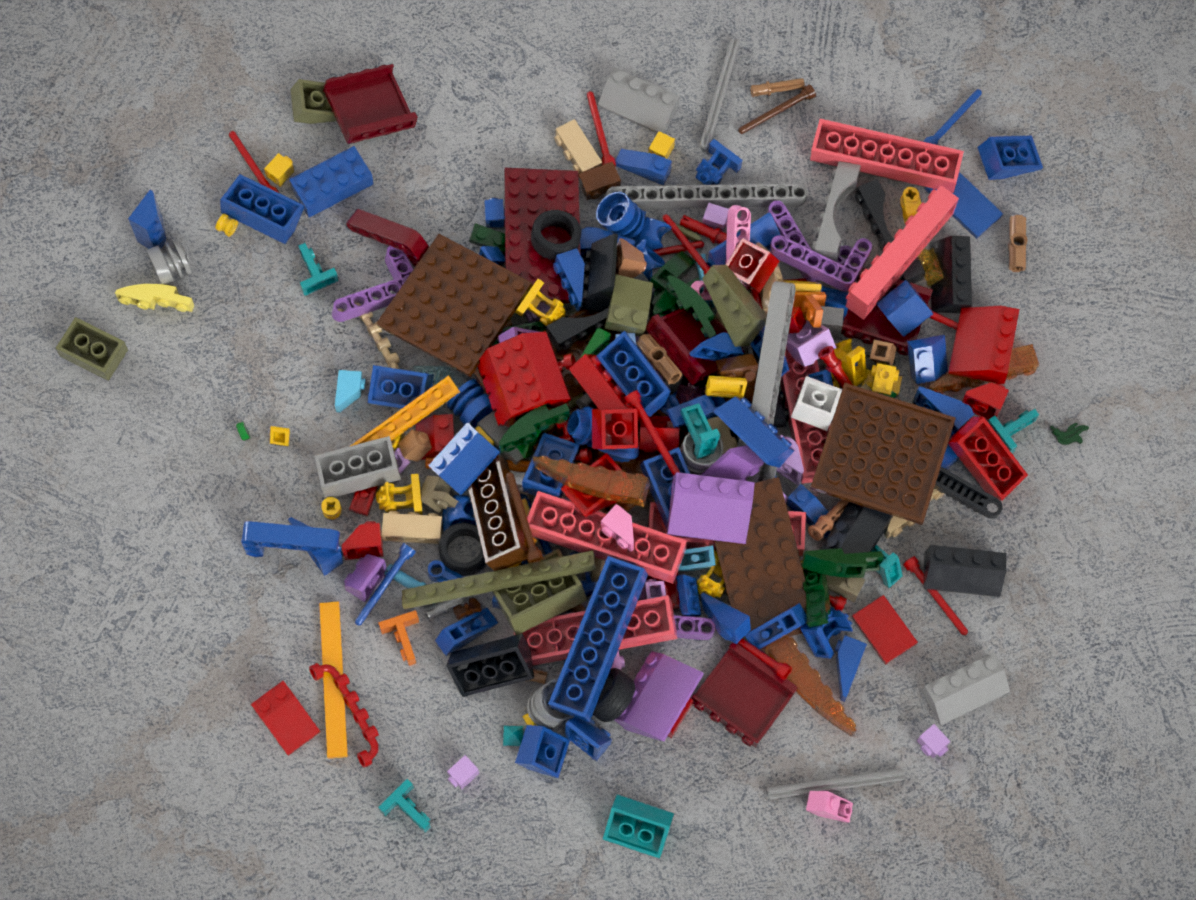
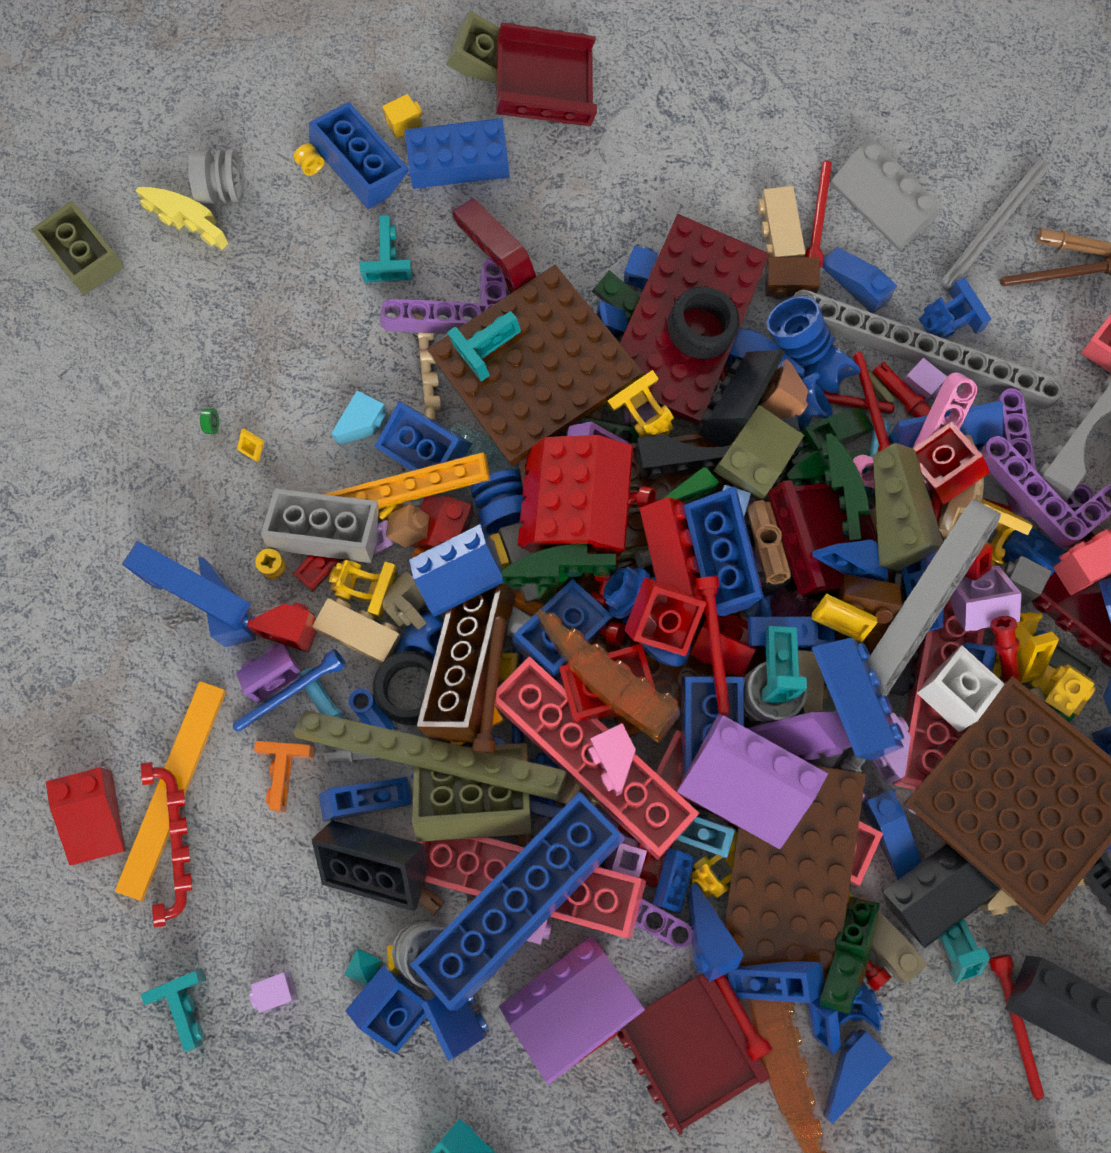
camera: 30 degrees right, 5 degrees up
blue slope [128,190,166,249] -> none
red piece [229,131,279,193] -> none
reddish brown piece [453,598,482,620] -> none
blue slope [553,248,585,311] -> none
black tyre [593,668,635,722] -> none
yellow brick [648,131,675,159] -> none
orange bracket [793,292,826,328] -> none
dark green slope [801,548,884,578] -> none
nougat pin [808,499,848,541] -> none
red tile [851,595,918,665] -> none
medium nougat brick [870,340,897,366] -> none
none -> teal bracket [447,311,521,382]

